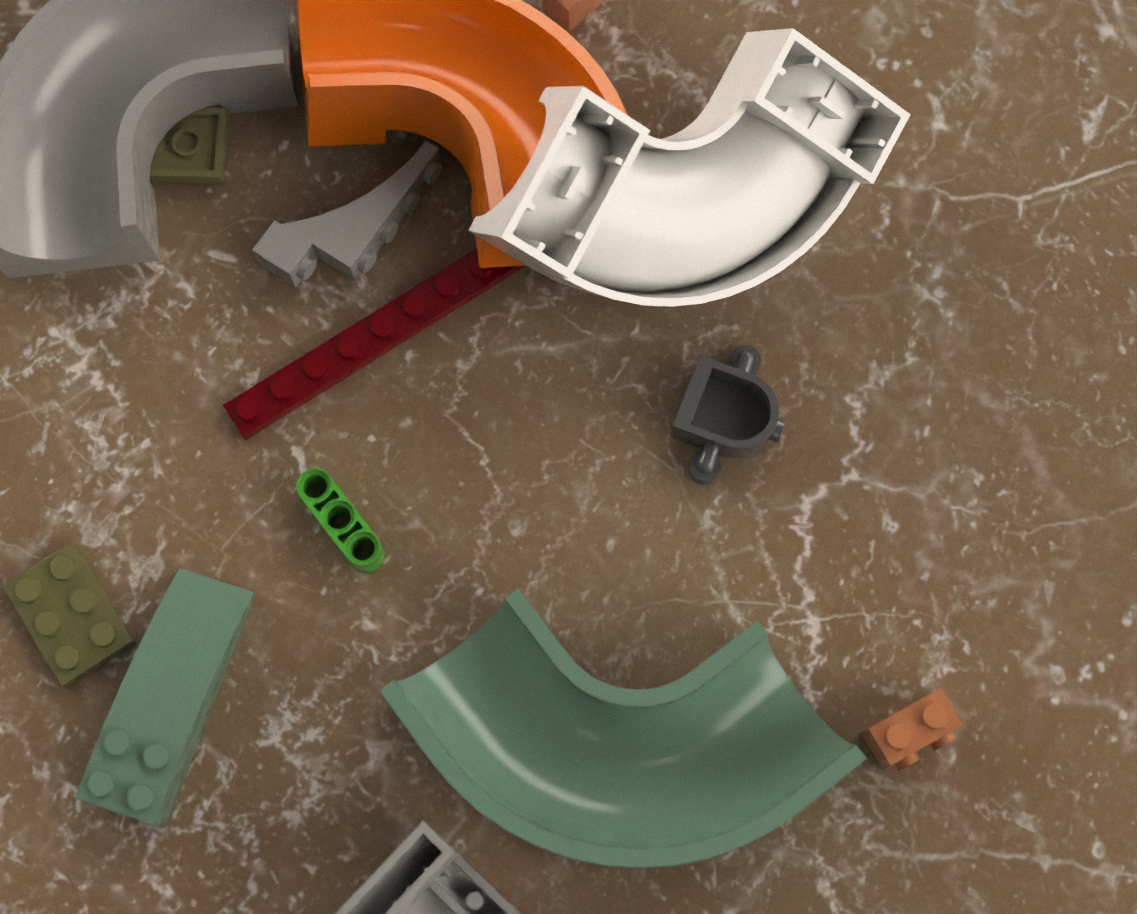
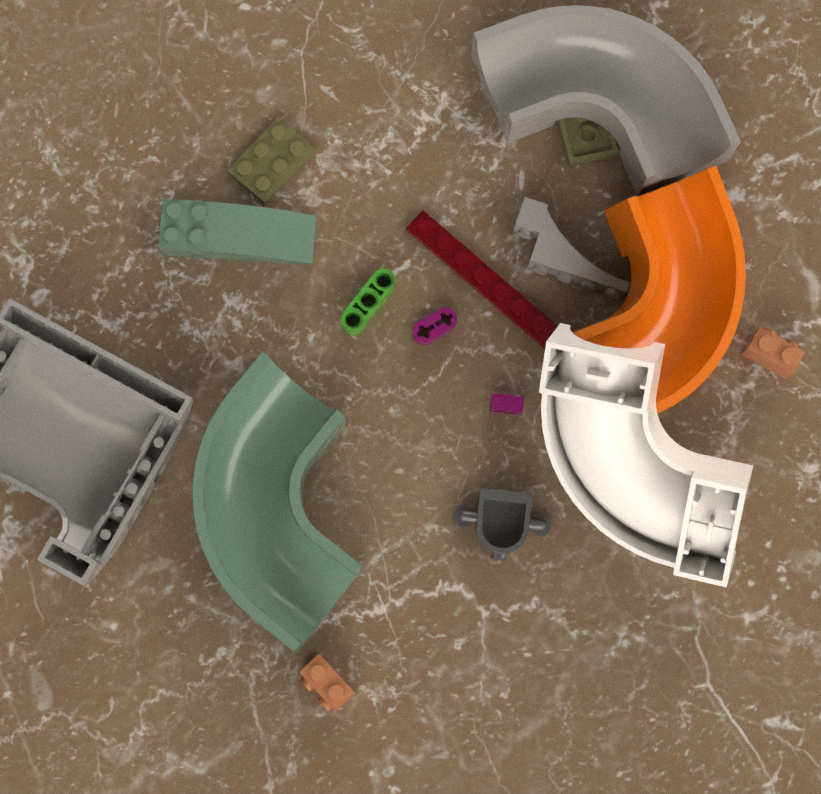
camera: 70 degrees right, 5 degrees up
none -> magenta beam [413,308,457,345]
none -> magenta piece [490,393,525,415]

